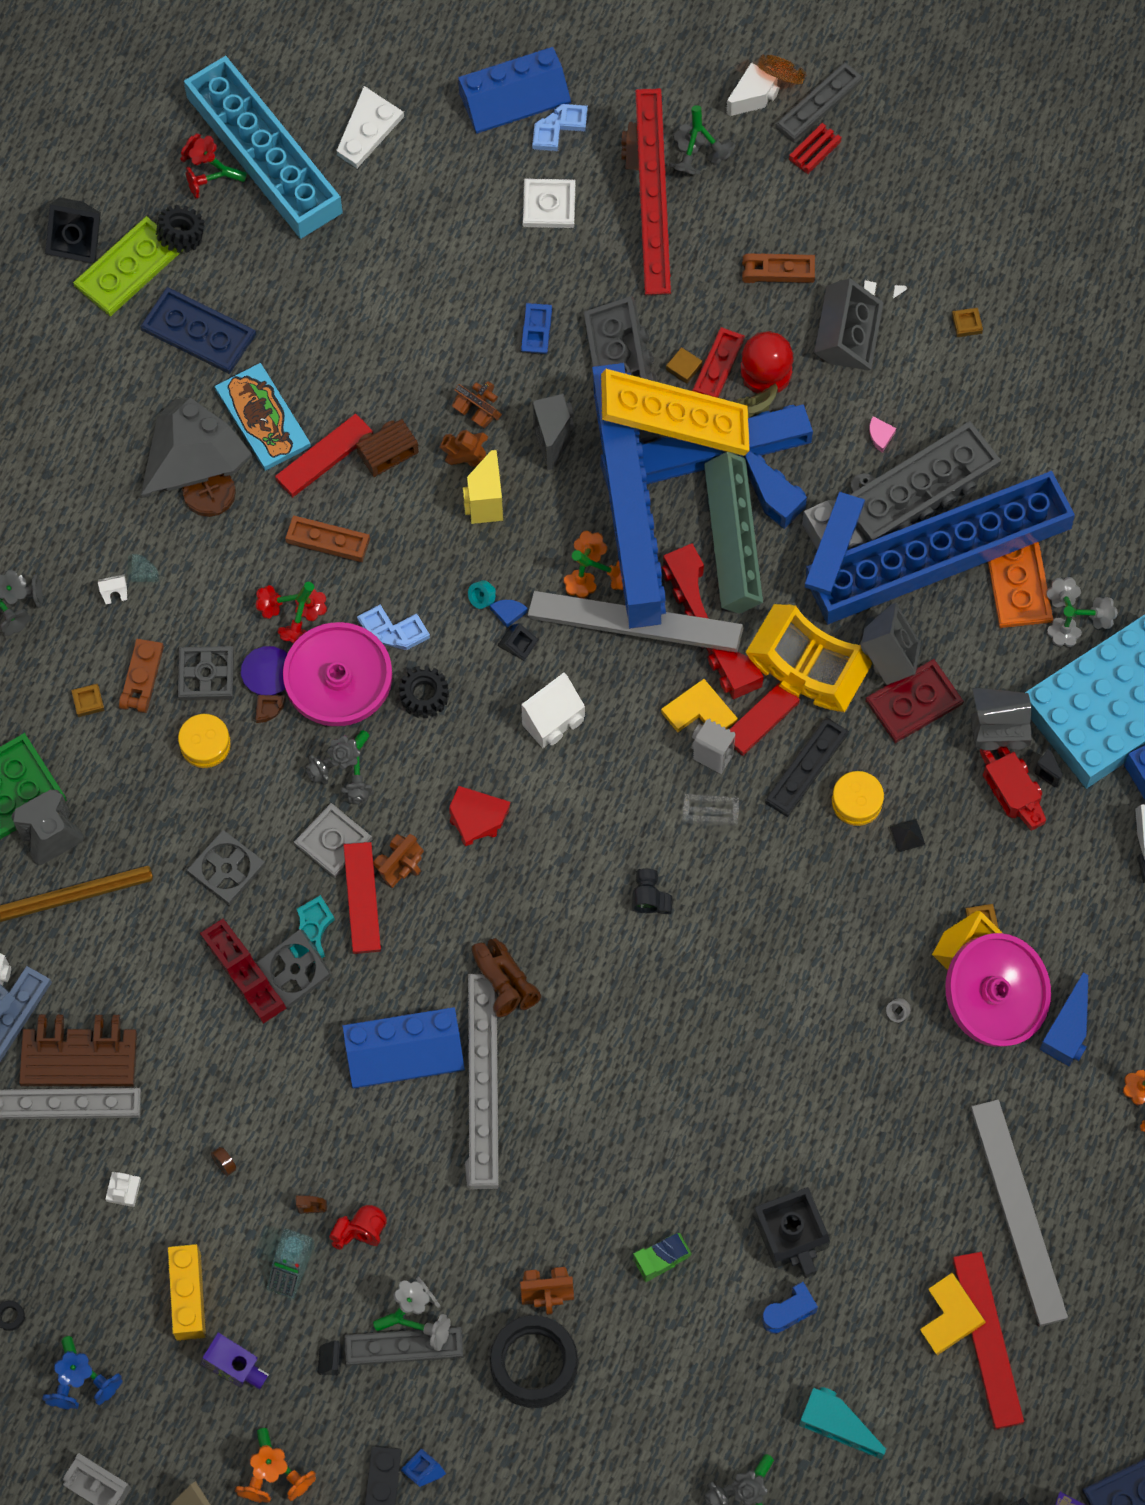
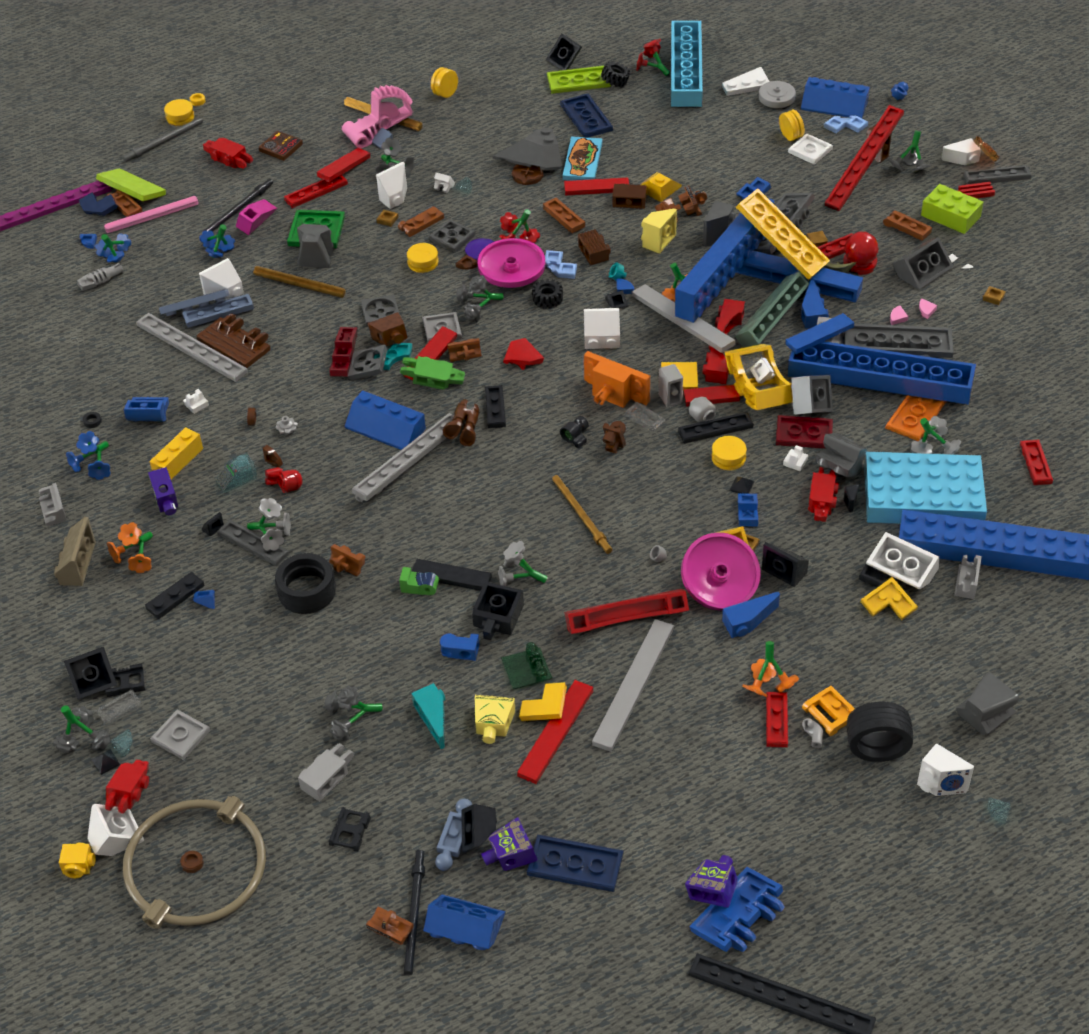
camera: 40 degrees right, 20 degrees down
none -> blue brick [124,397,169,421]
none -> light grey plant [275,416,298,435]
none -> reddish brown torso [368,312,407,347]
none -> white slope [376,162,407,209]
none -> bright green hinge [400,356,465,389]
none -> black tile [412,559,492,591]
none -> light yellow torso [475,695,515,744]
none -> black tile [485,385,506,428]
none -> light grey plant [498,541,548,586]
none -> clear green hinge [501,642,552,690]
none -> pearl gold bar [552,475,613,554]
none -> red arch [564,589,689,634]
none -> reddish brown brick [578,229,611,265]
none -> orange brick [584,351,650,408]
none -> reddish brown hips [603,421,626,454]
none -> yellow slope [640,172,682,202]
none -> light grey head [689,397,716,423]
none -> blue slope [738,494,758,526]
none -> white tile [750,358,775,384]
none -> light grey wheel [758,81,796,108]
none -> black slope [761,542,809,587]
none -> yellow head [779,109,805,141]
none -> white tile [783,445,808,471]
none -> blue plate [891,82,909,100]
none -> bright pink tile [919,299,937,319]
none -> lime brick [921,184,984,234]

